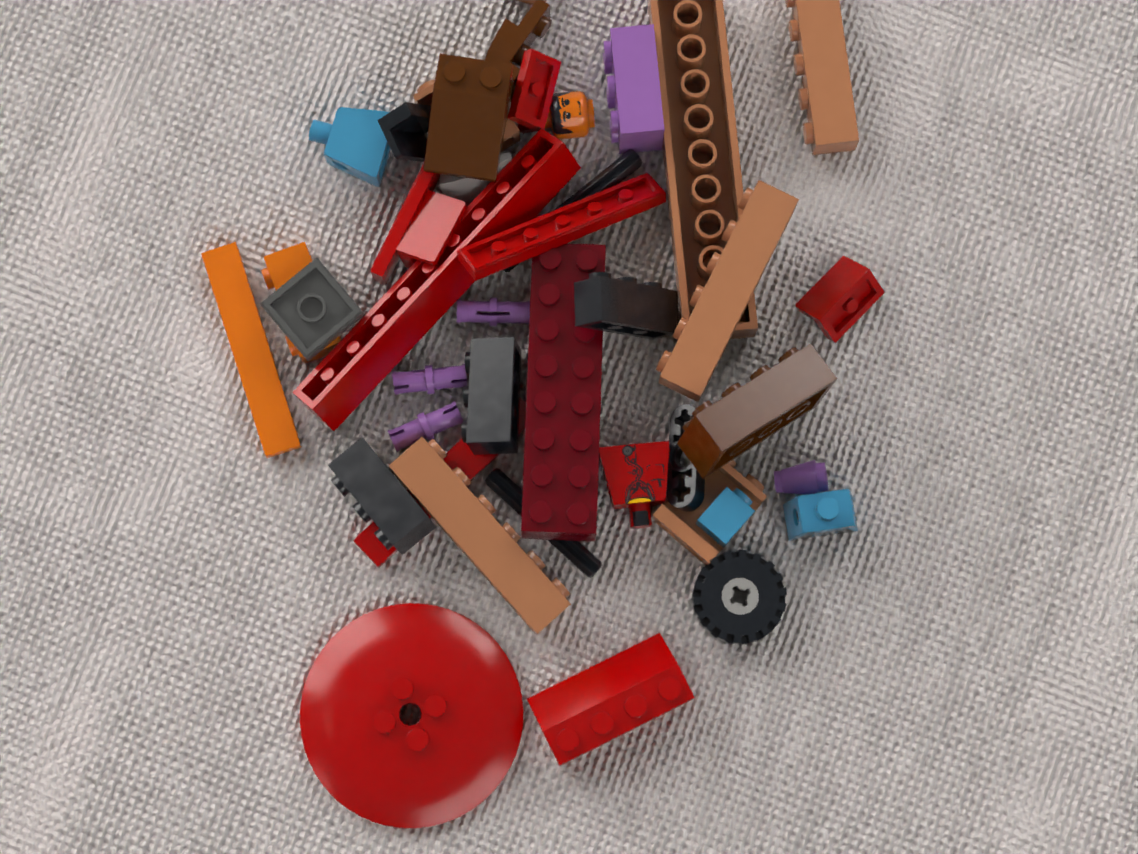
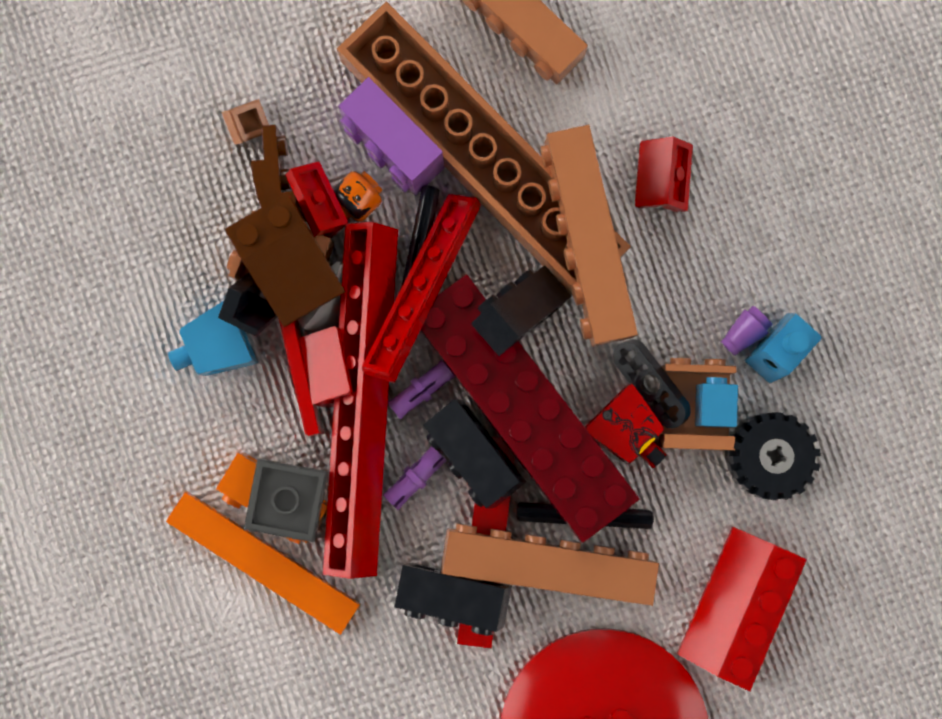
camera: 40 degrees left, 5 degrees up
medium lavender pin [388,401,463,452] -> none
reddish brown brick [677,344,838,479] -> none

